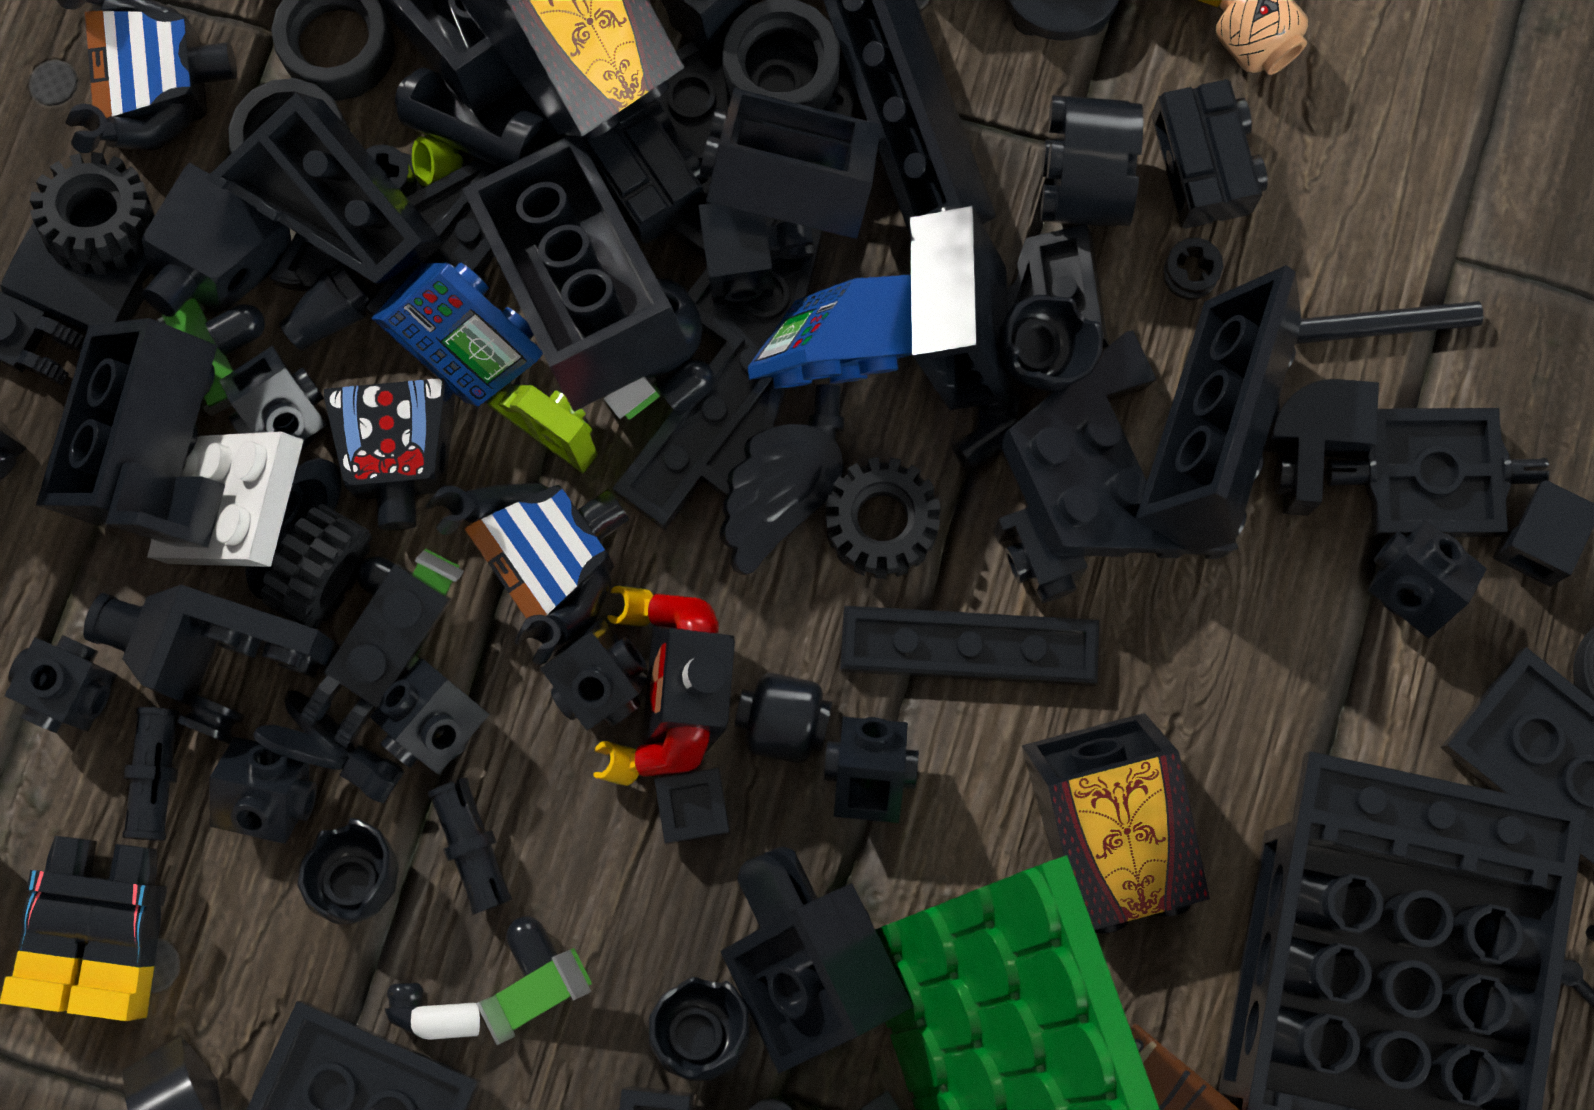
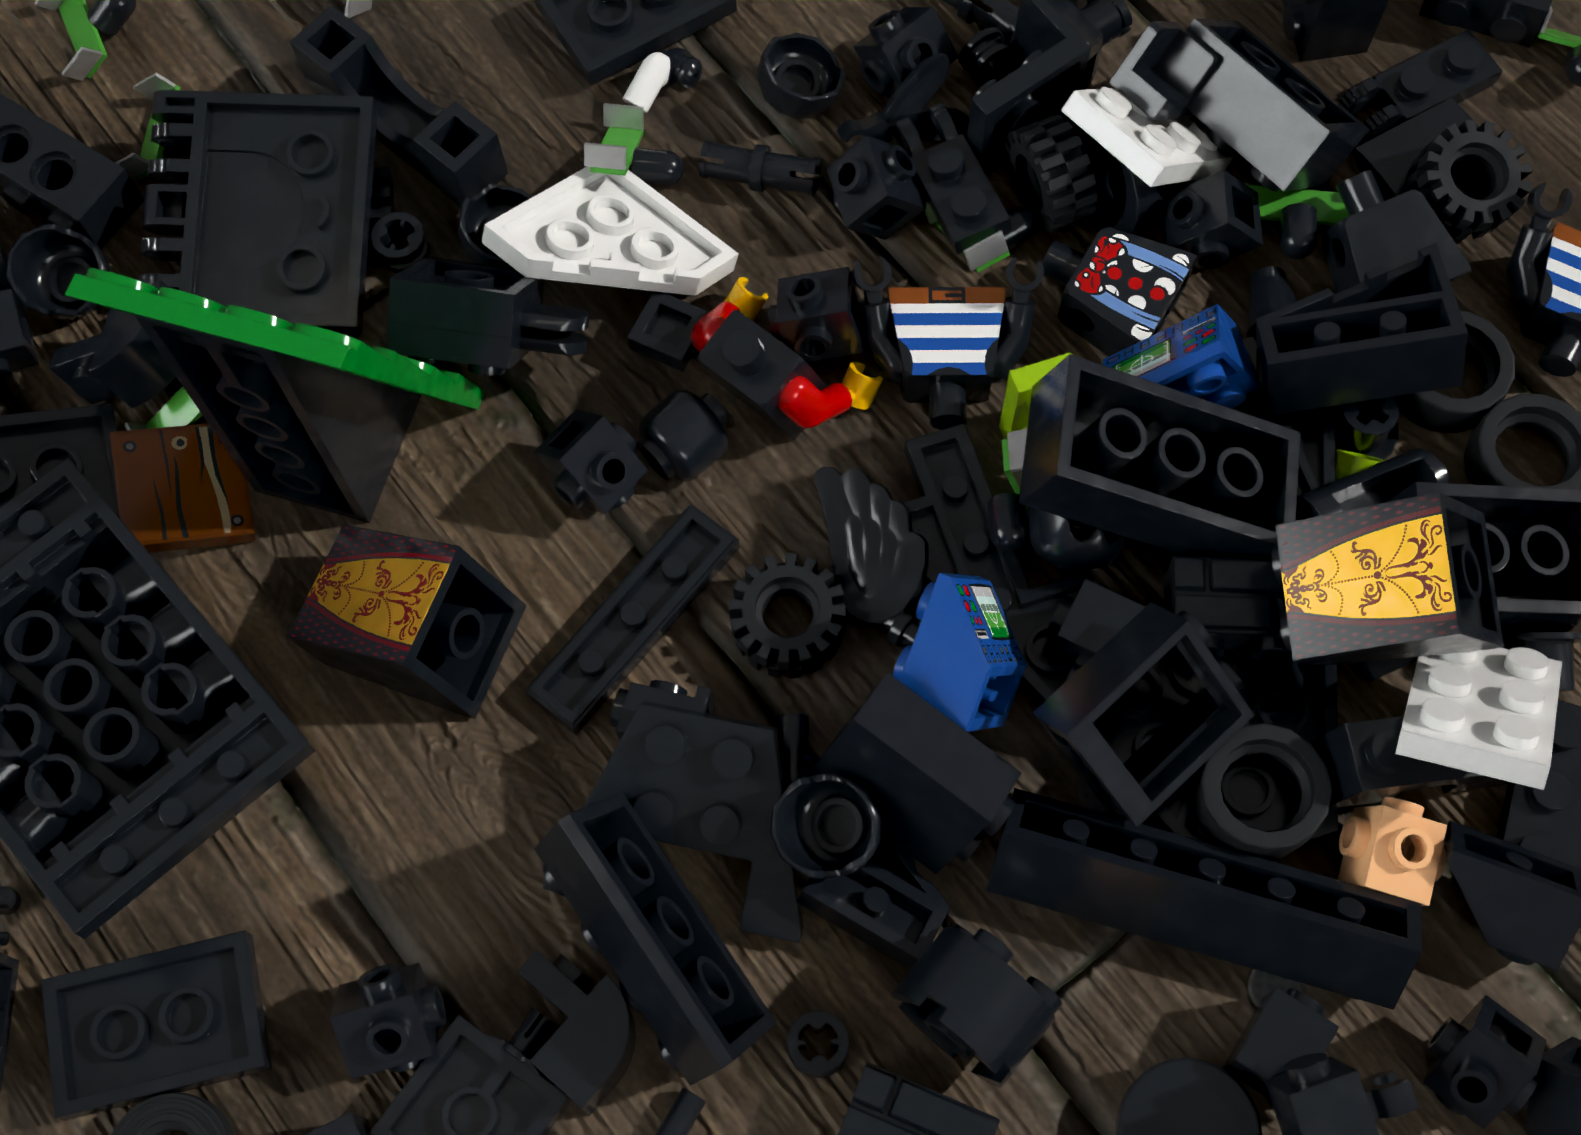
camera: 125 degrees right, 10 degrees down
none -> white plate [482,166,739,296]

